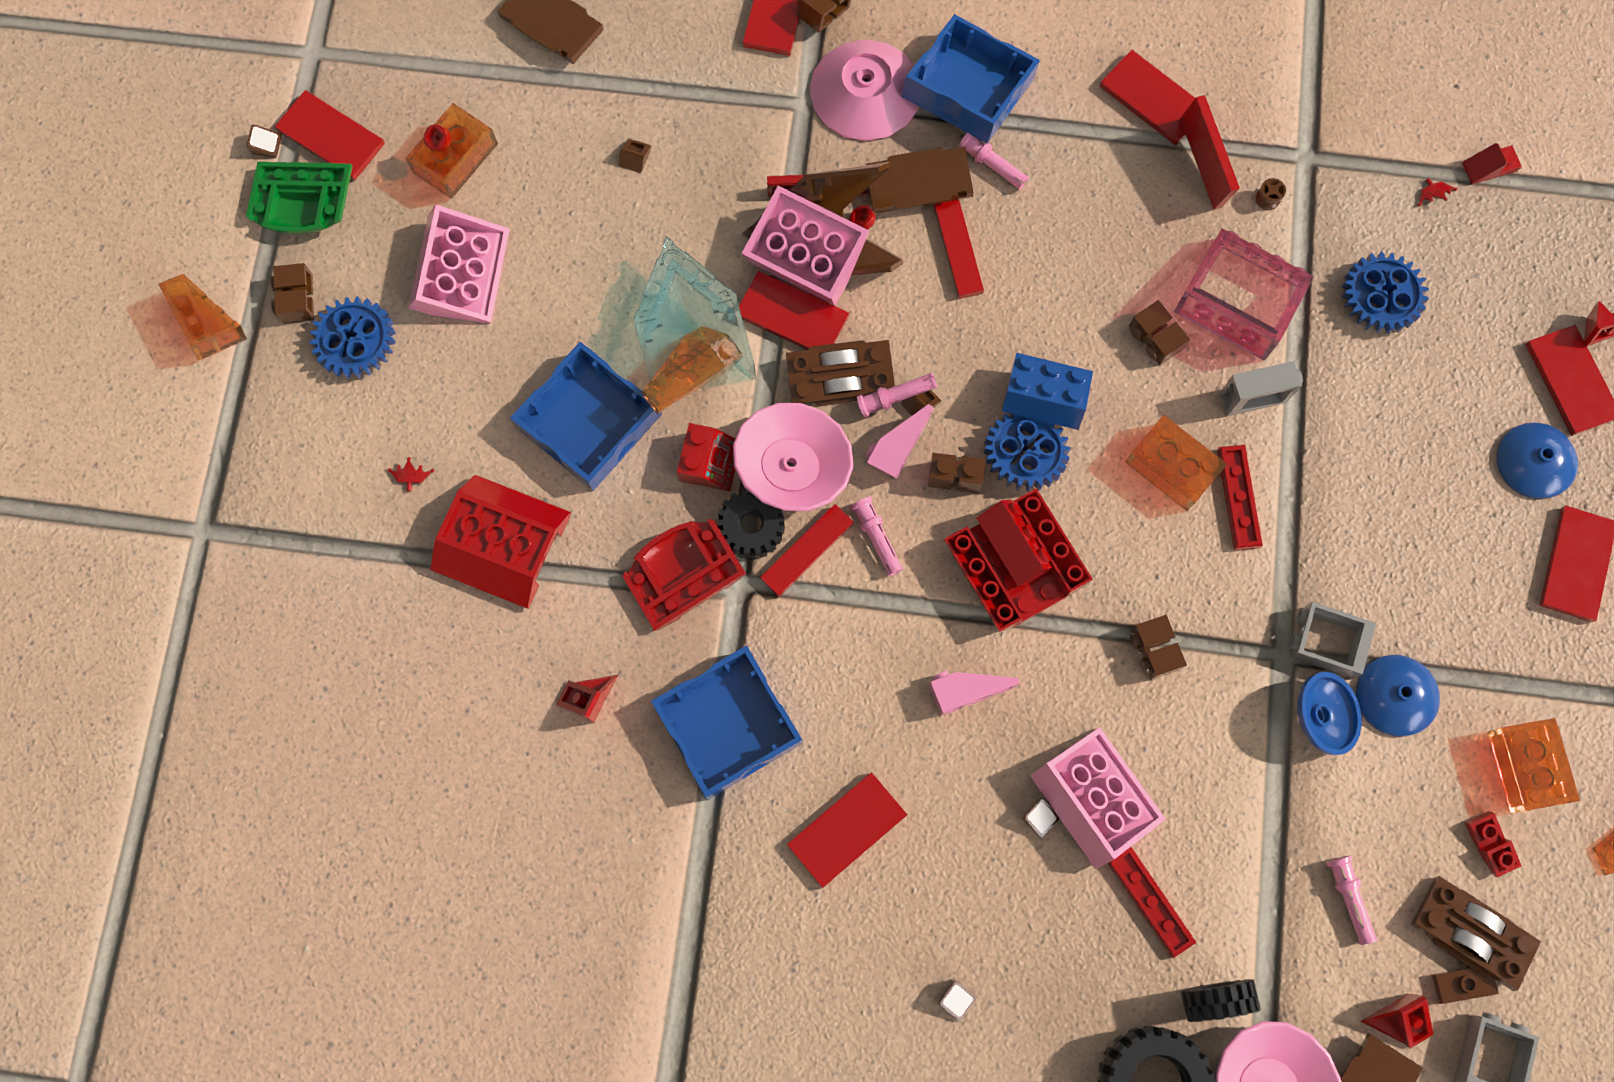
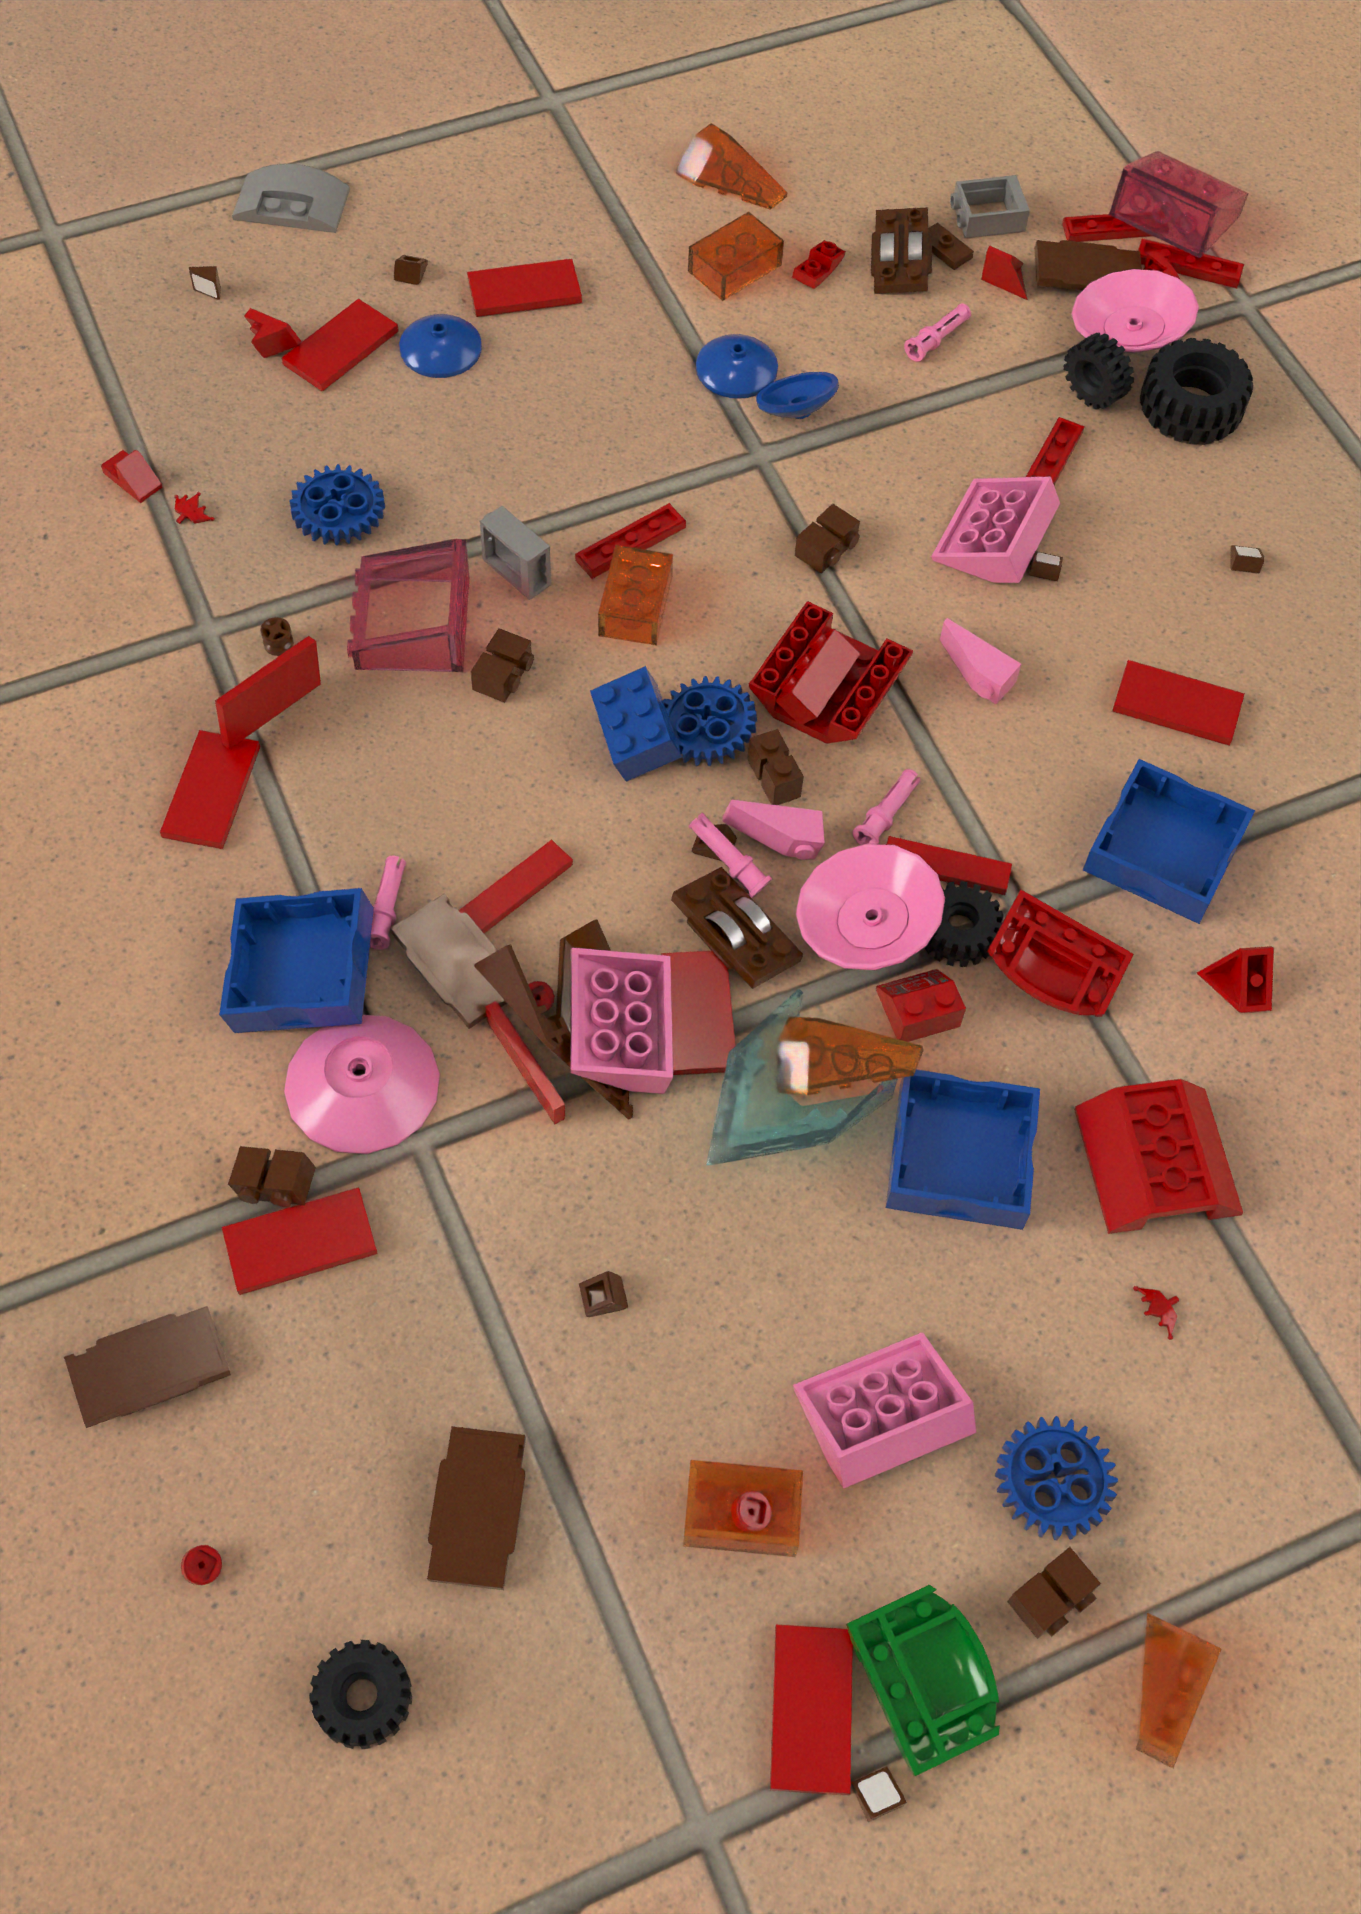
camera: 125 degrees left, 15 degrees down
light grey window [1289,602,1376,679] -> none

